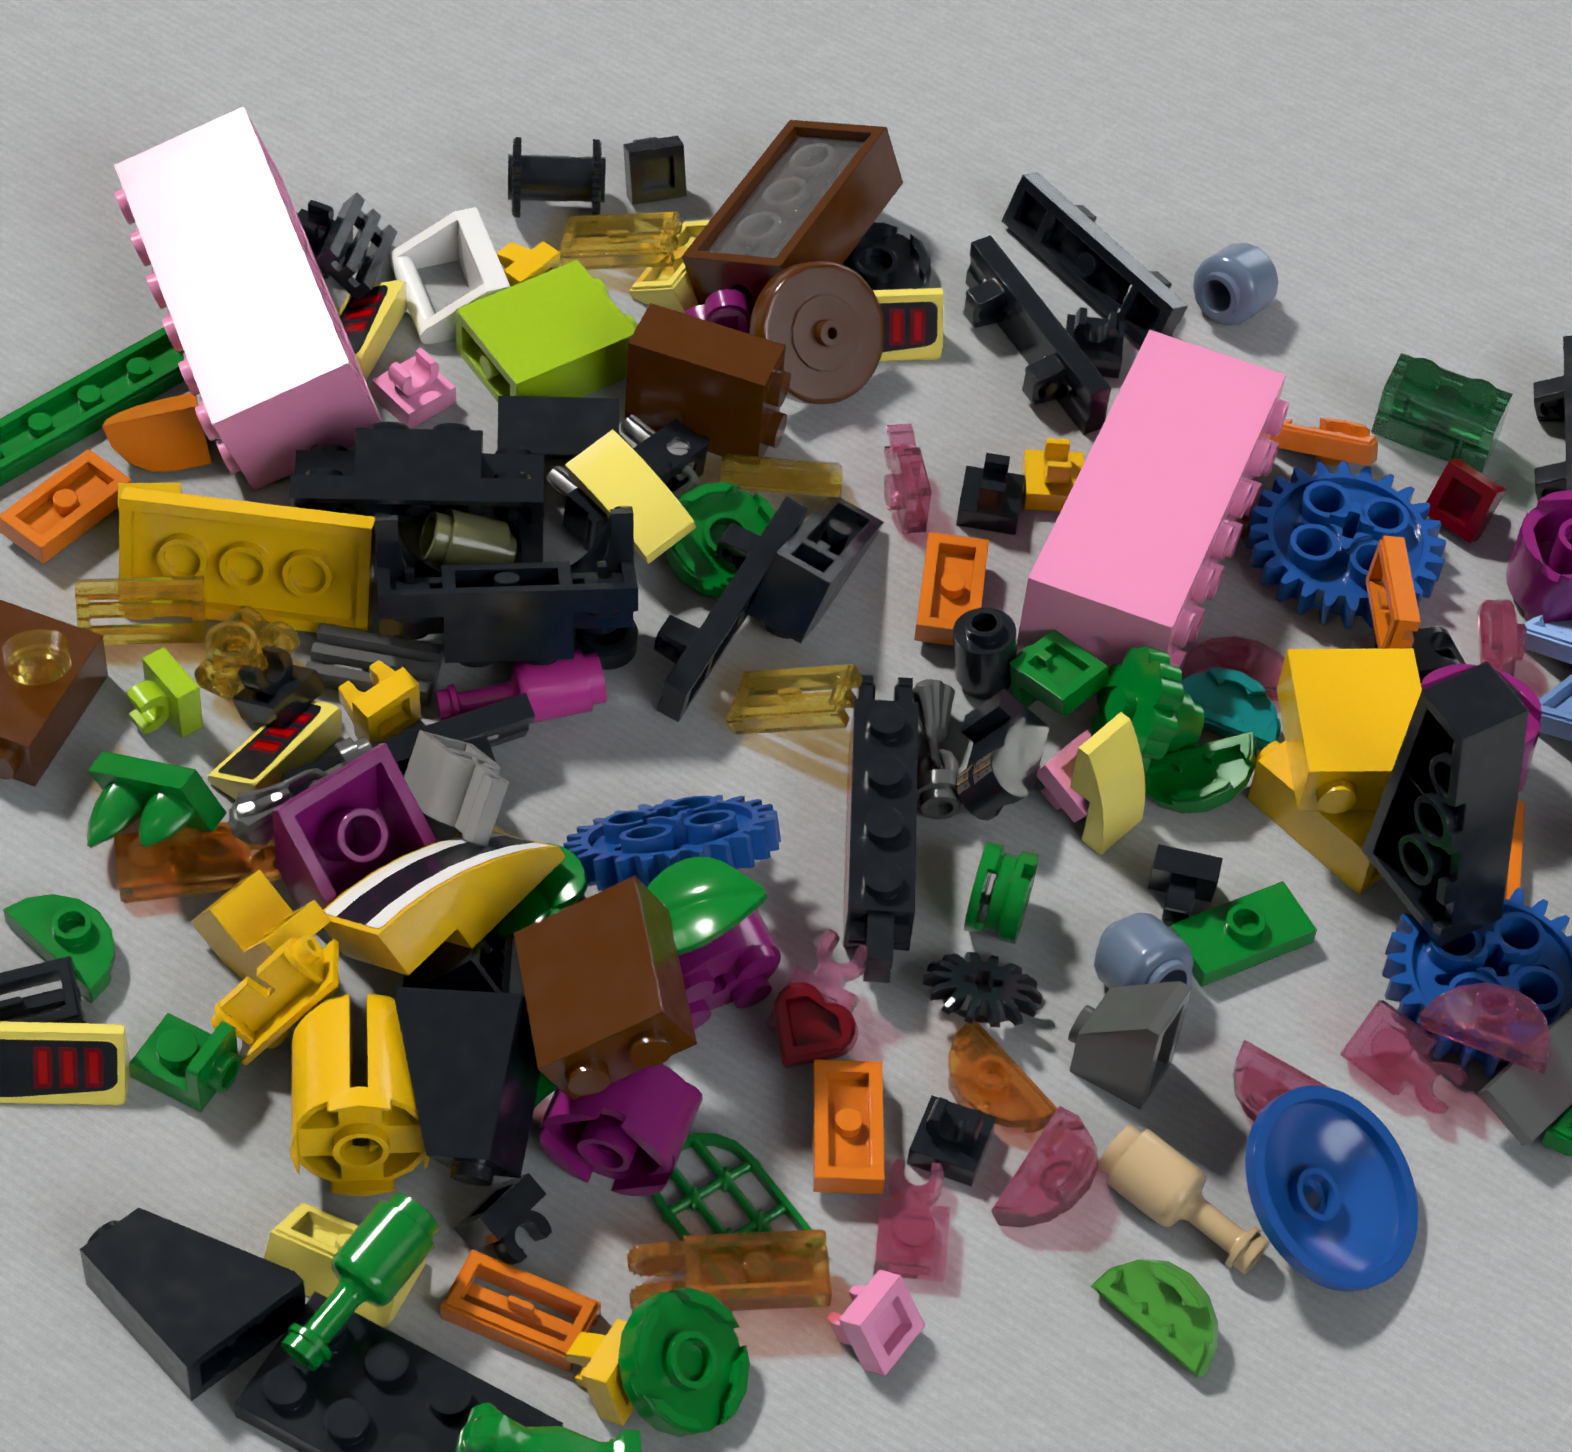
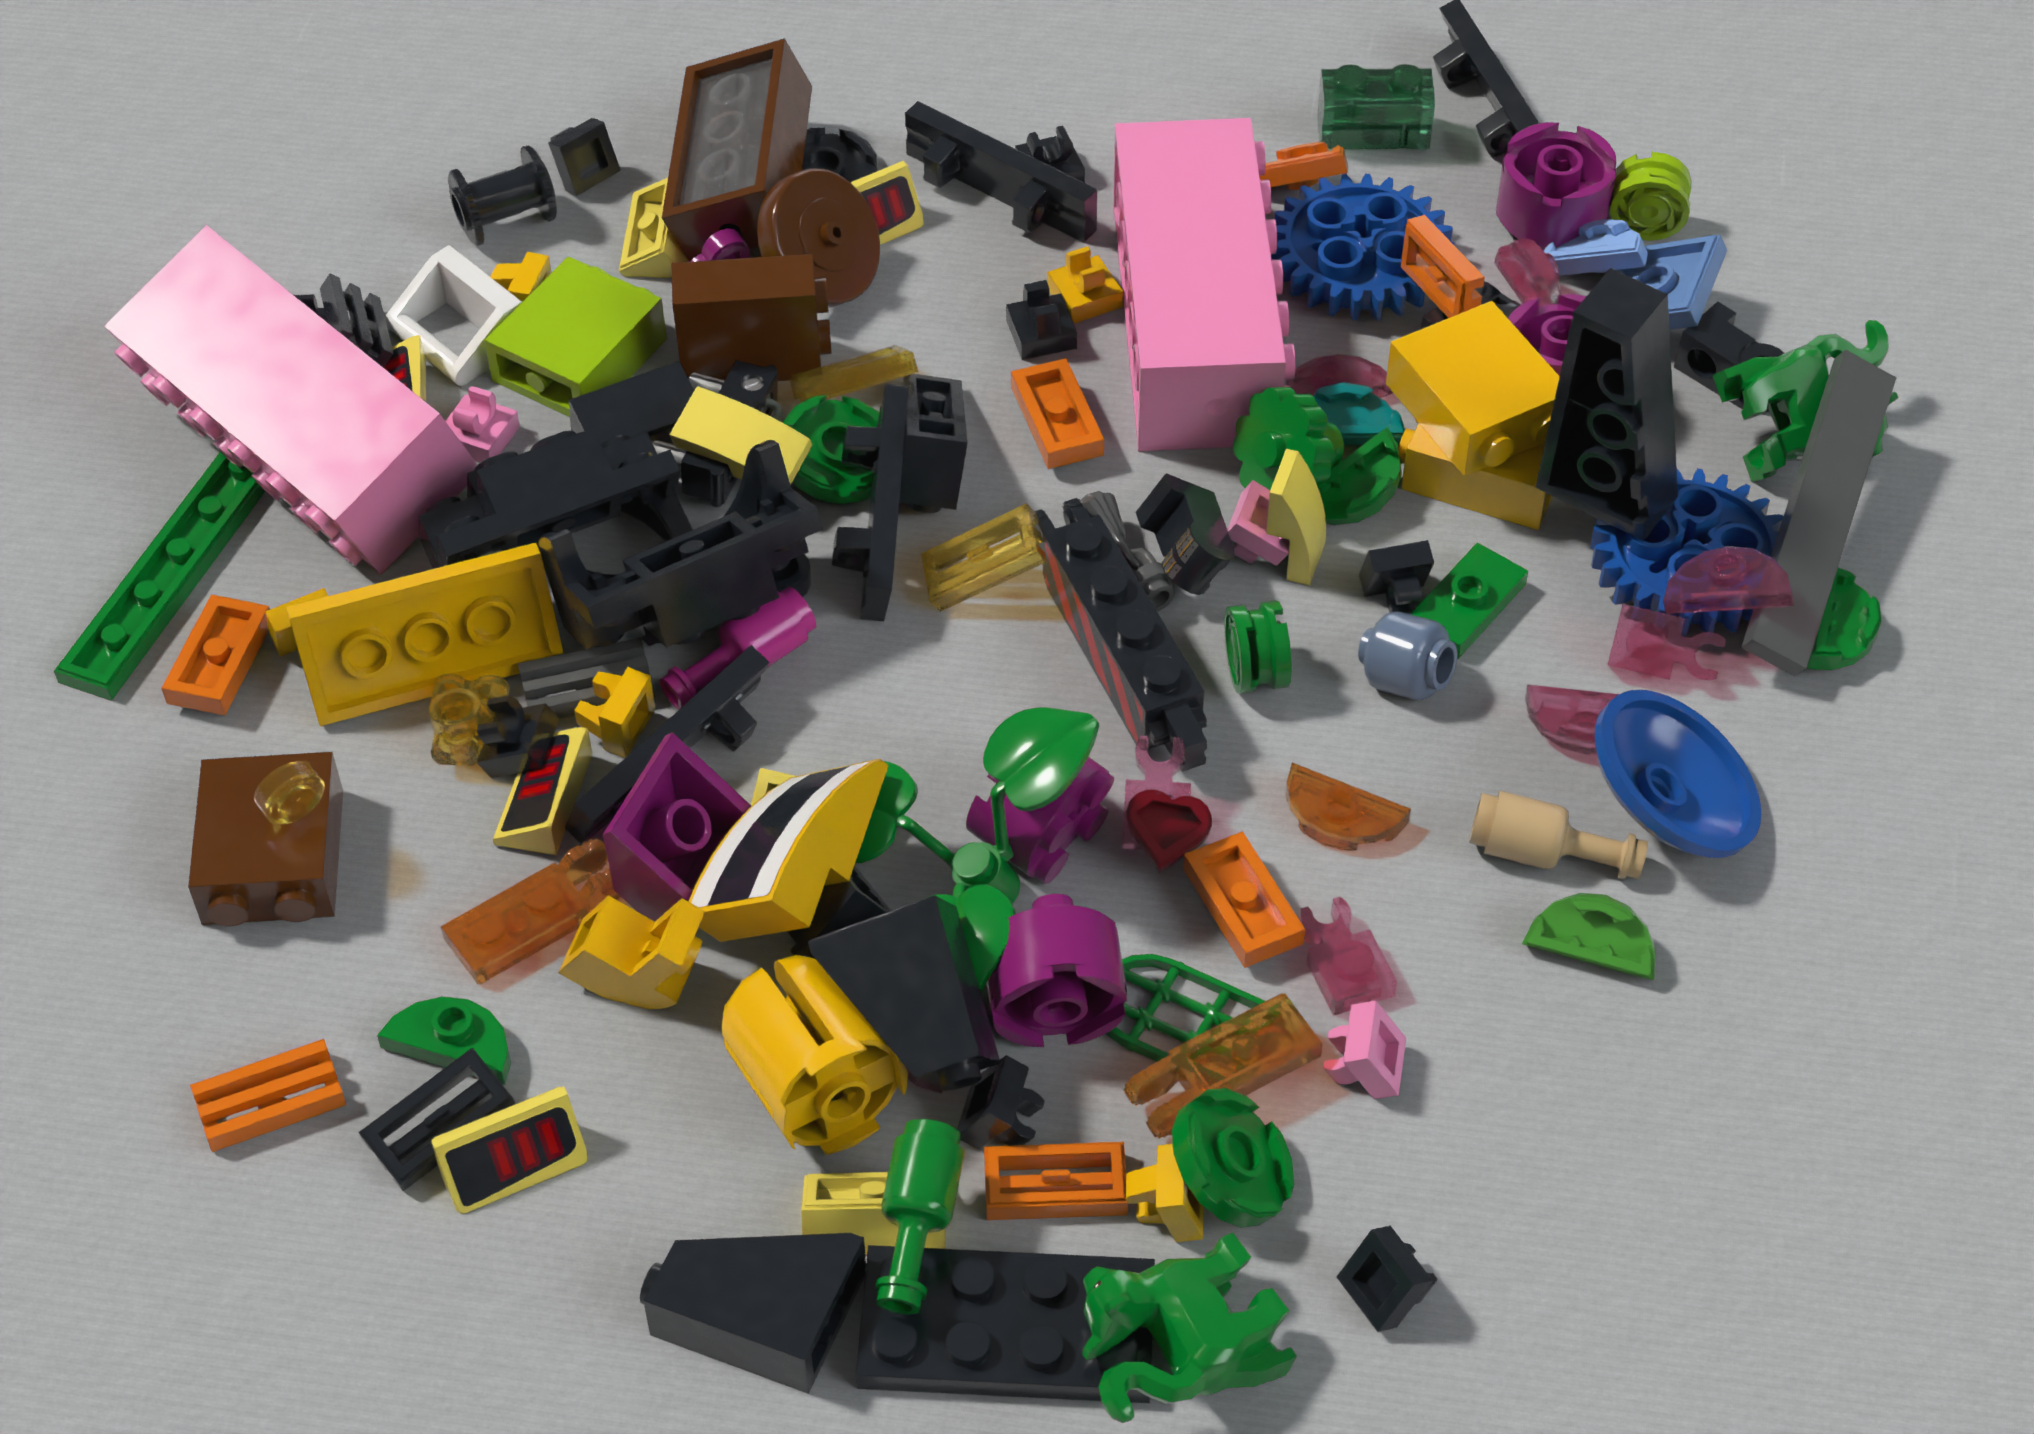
camera: 20 degrees left, 0 degrees up
clear yellow tile [75,576,207,645] -> none
green tile [87,751,227,848] -> none
orange brick [102,393,212,472] -> none
lime tile [126,647,204,738] -> none
green bracket [129,1013,241,1112] -> none
yellow hinge [211,934,340,1066] -> none
dark grey piece [228,736,373,846] -> none
light grey piece [404,730,509,846] -> none
olive brick [419,508,517,570] -> none
reddish brown brick [514,876,697,1100] -> none
clear yellow tile [559,212,683,270] -> none
blue gear [563,795,781,891] -> none
clear pink plate [884,423,932,534] -> none
black tile [907,1095,996,1187] -> none
black gear [922,952,1042,1028] -> none
black brick [953,608,1017,700] -> none
clear pink plate [991,1106,1098,1228] -> none
black hinge [1001,172,1188,347] -> none
green bracket [1009,629,1109,718] -> none
dark grey slope [1068,981,1192,1110] -> none
sand blue head [1193,243,1279,326] -> none
dark red tile [1426,458,1507,543] -> none

